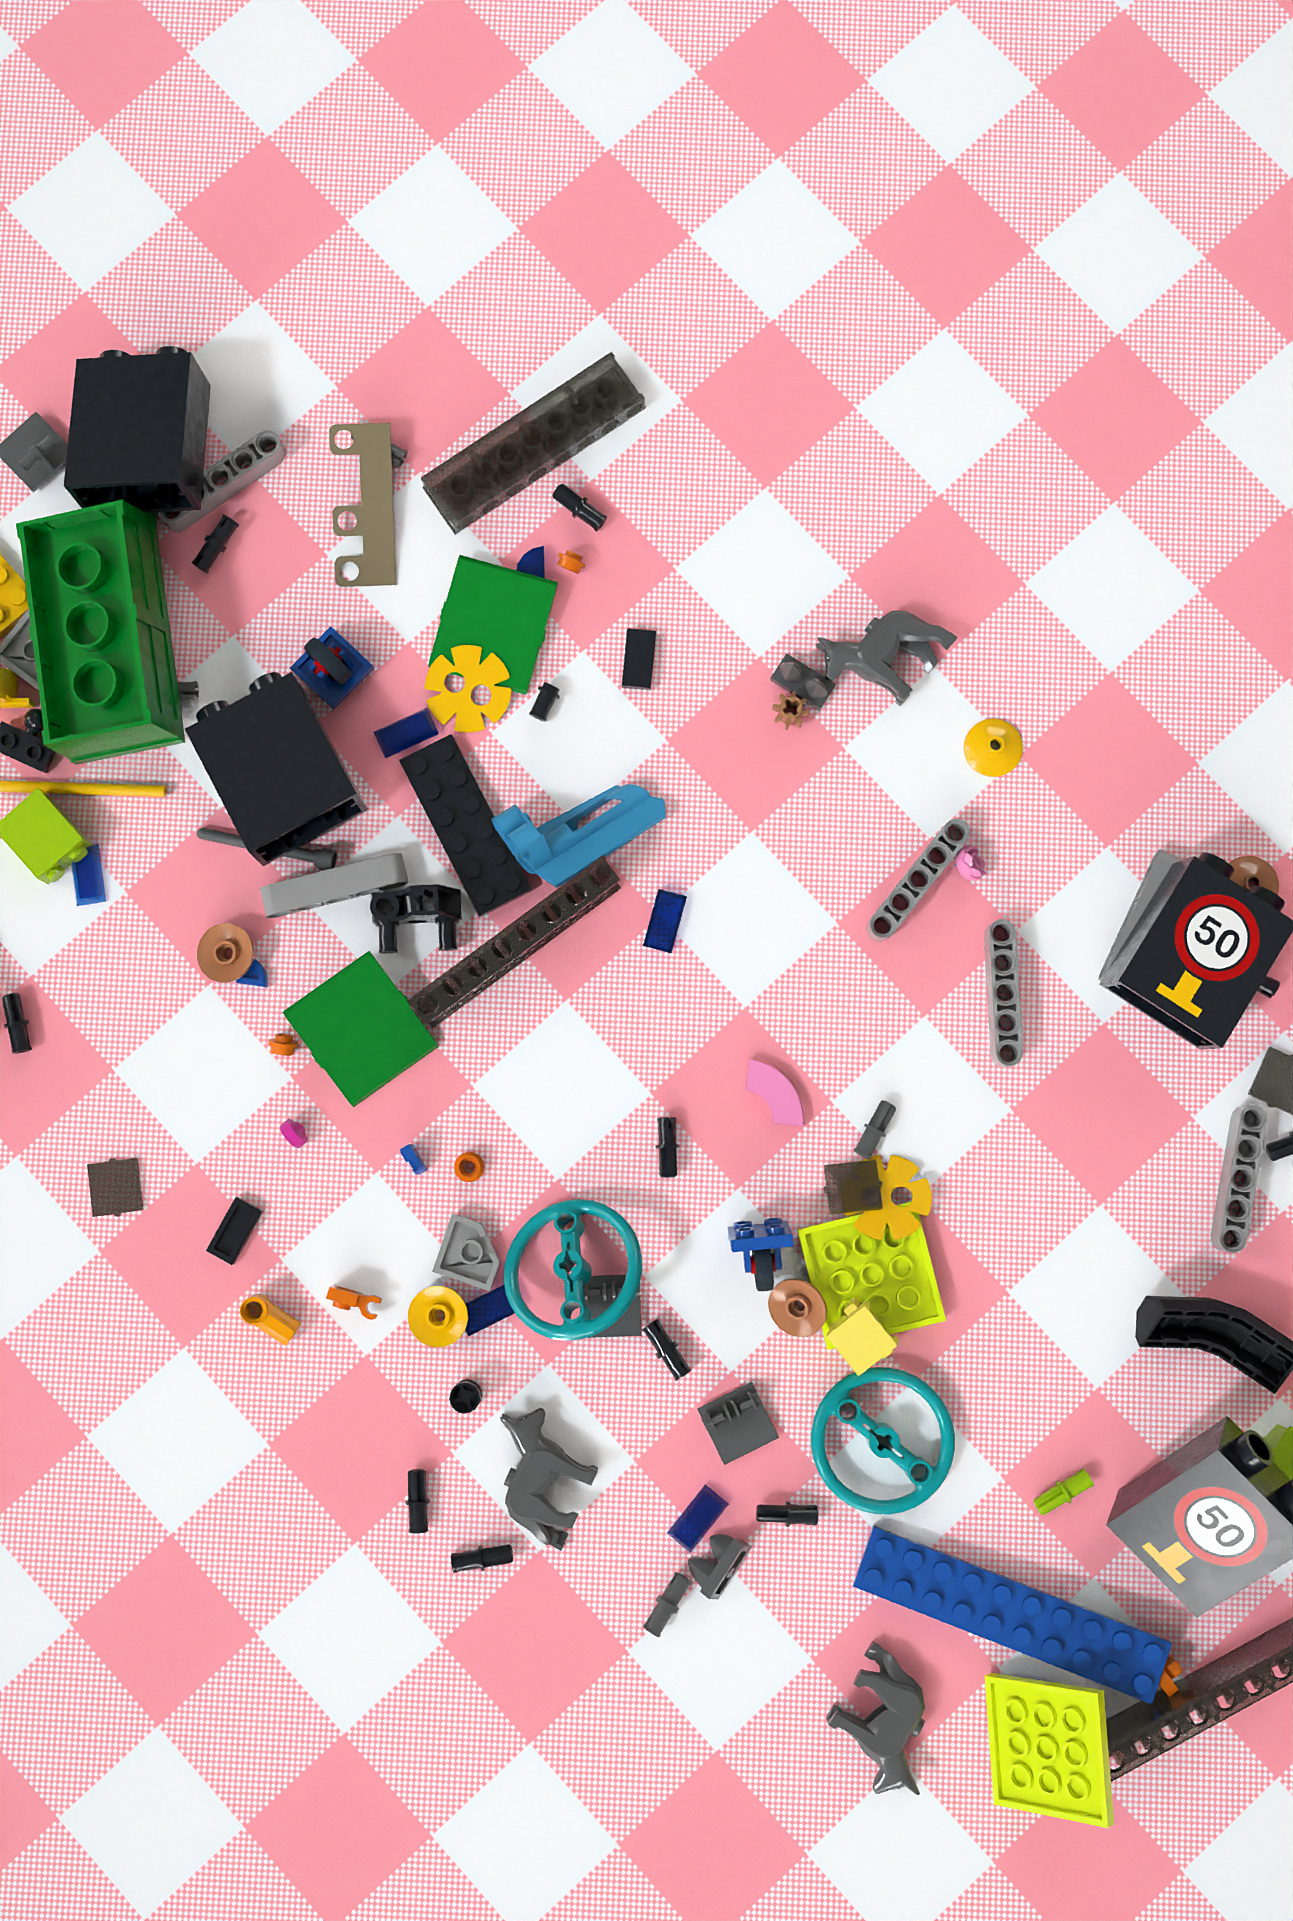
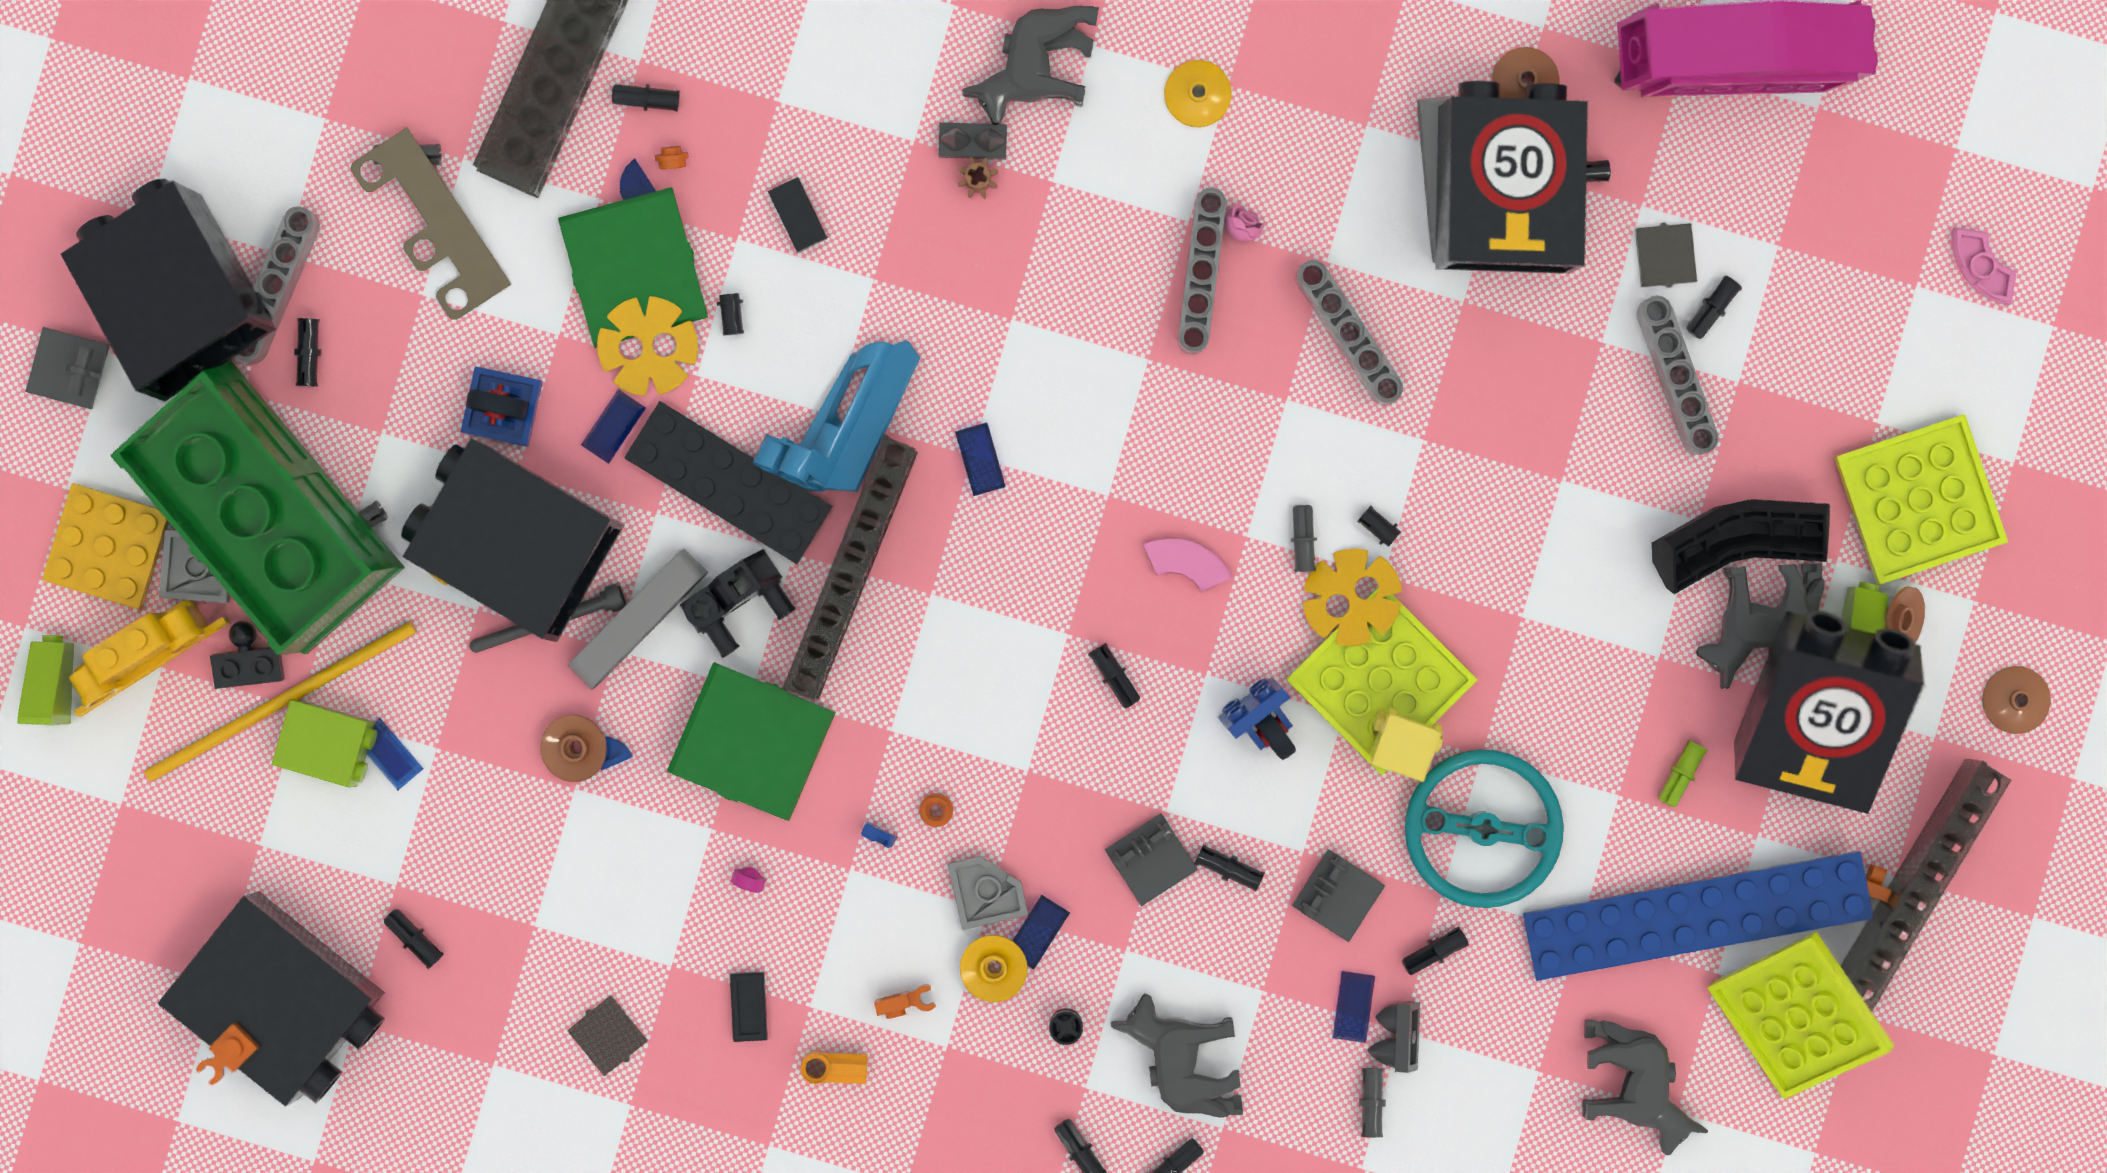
camera: 30 degrees left, 5 degrees up
orange plate [268,1033,299,1056] -> none
teal piece [504,1199,642,1341] -> none
nougat dish [768,1279,827,1337] -> none
clear smoke piece [823,1160,883,1215] -> none
none -> black pin [1357,505,1401,547]
none -> dark grey animal [1695,563,1824,689]

